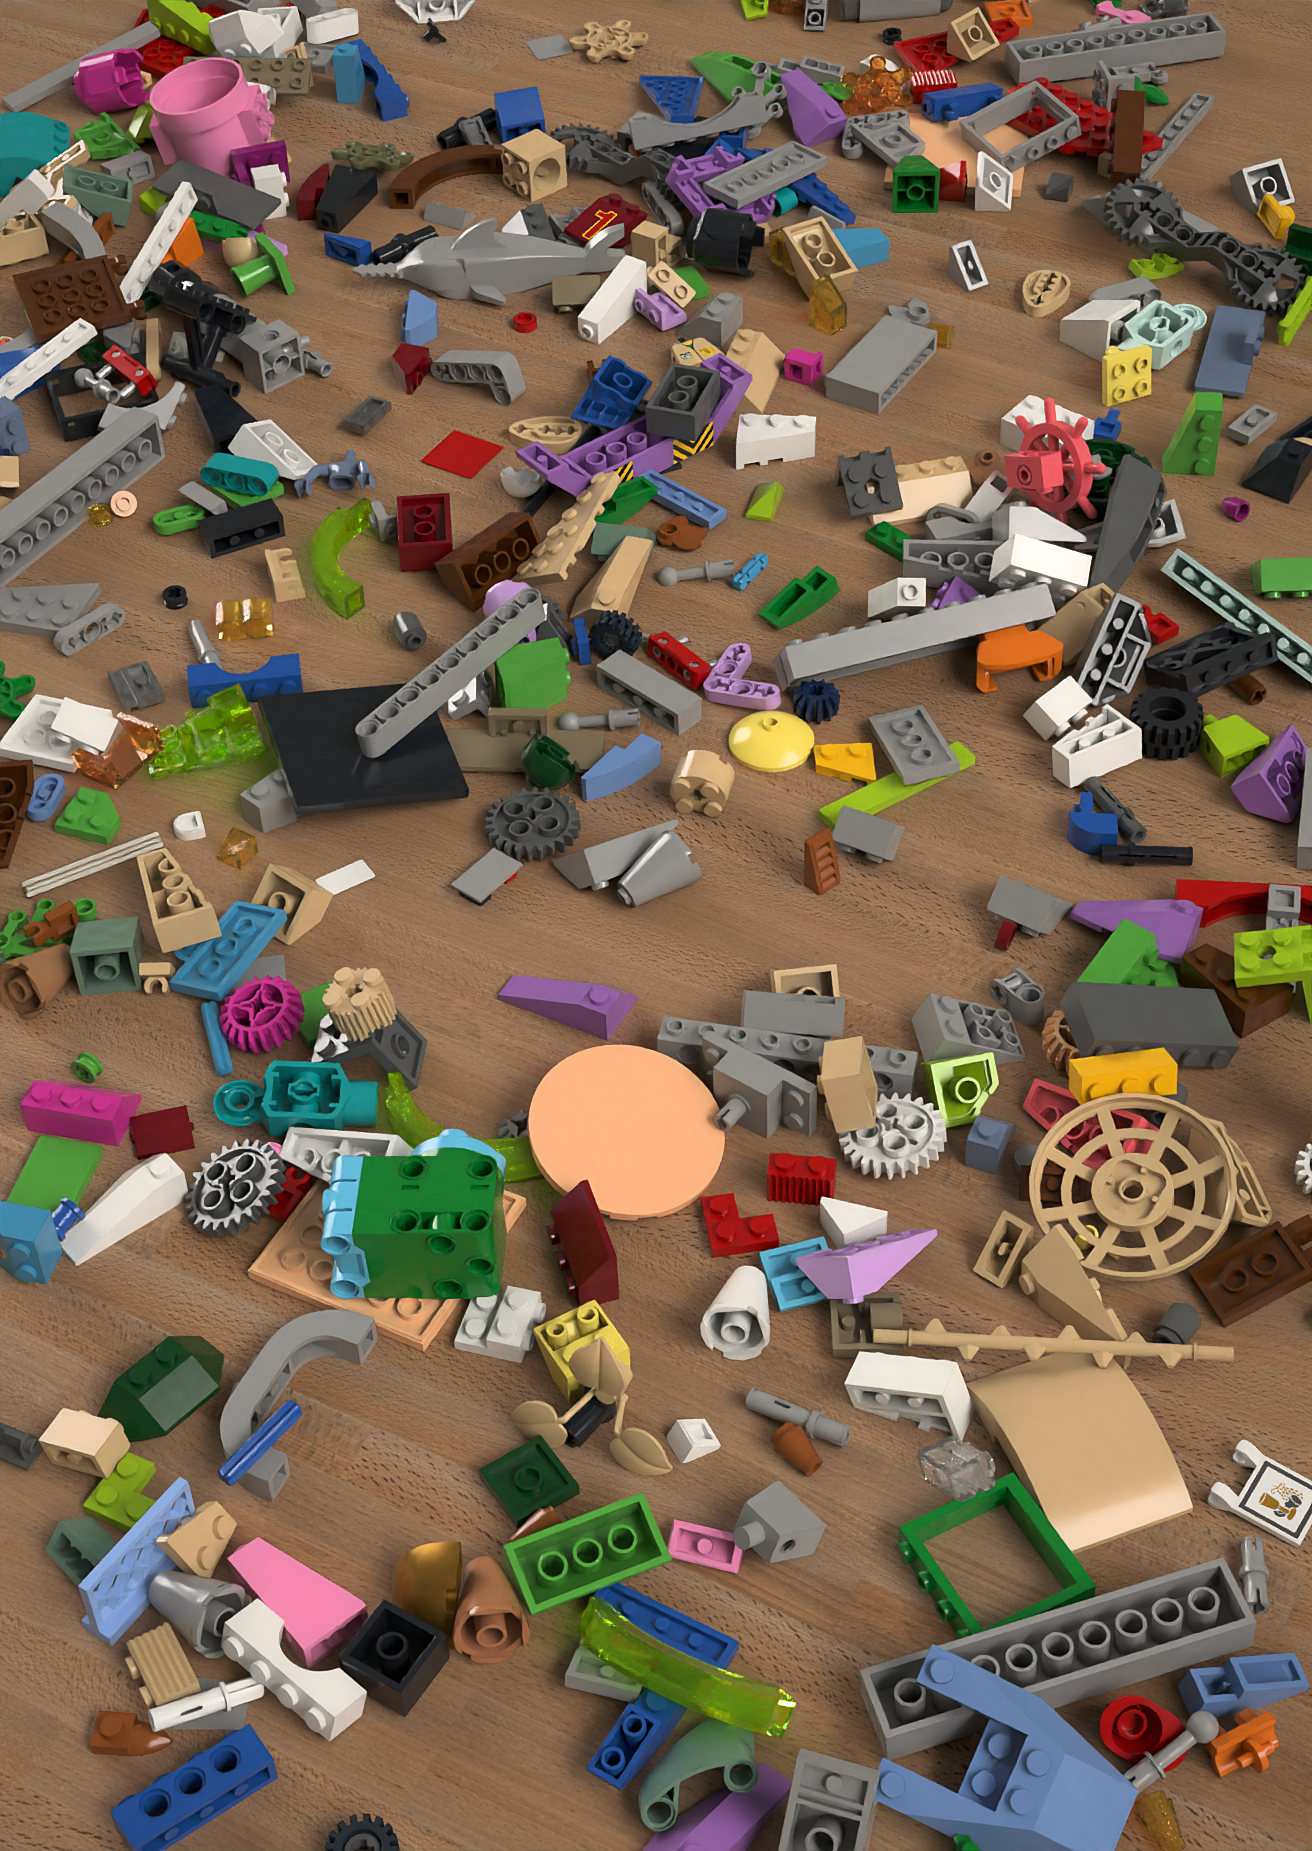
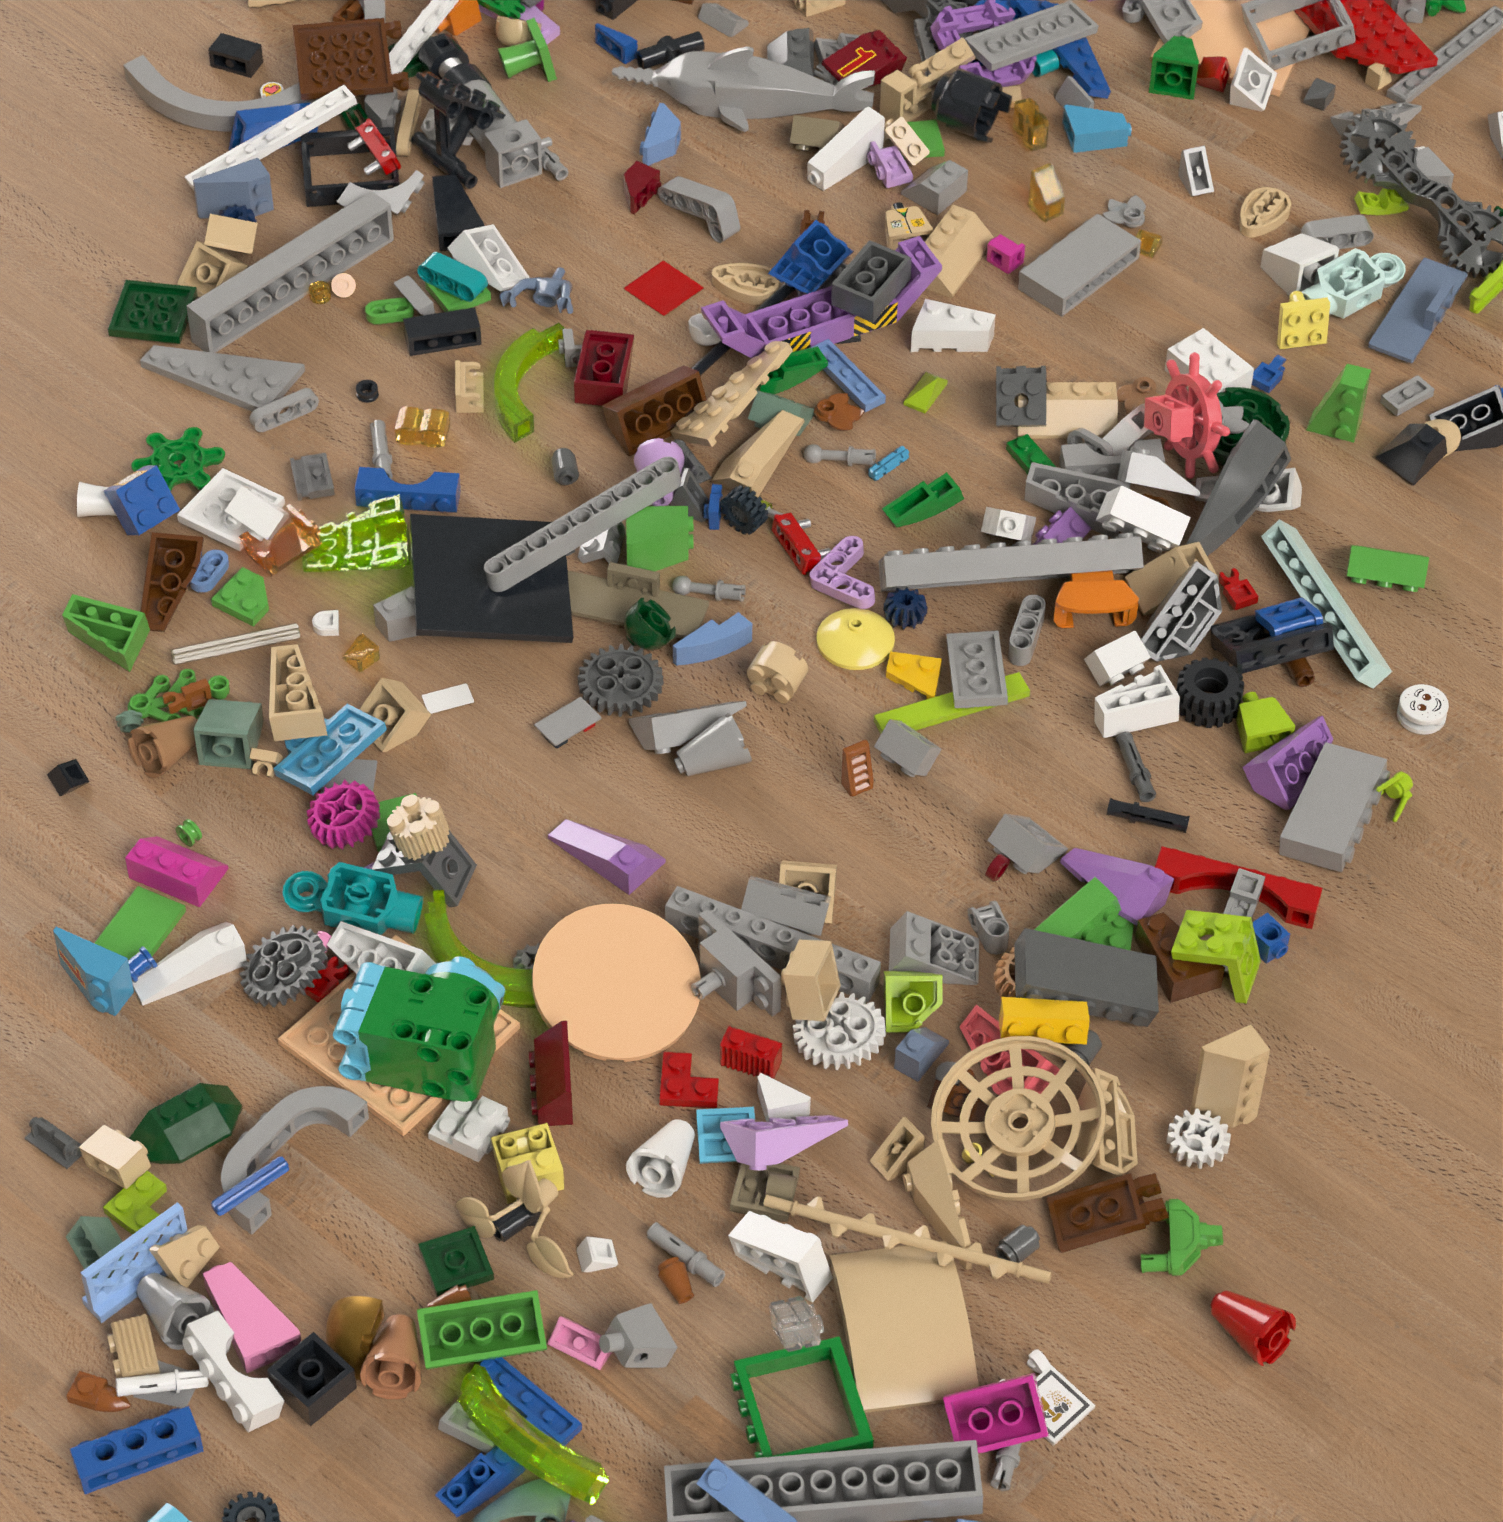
camera: 10 degrees right, 5 degrees up
light grey pin [74,368,121,403] -> none
dark red piece [130,1105,195,1160] -> none
dark azure axle [200,1001,233,1077] -> none
flat silver plate [342,395,392,435] -> none
red tile [513,312,537,333] -> none
light grey brick [596,650,702,736] -> none
tan slope [782,216,858,301] -> none
blue brick [1067,792,1118,855] -> none
reddish brown wedge [1107,90,1146,184] -> none
magenta hose [1221,497,1250,522] -> none
none -> tan plate [908,37,976,91]
none -> dark pink slope [943,1373,1049,1454]
none -> light grey beam [1008,594,1046,666]
none -> blue plate [1255,597,1323,637]

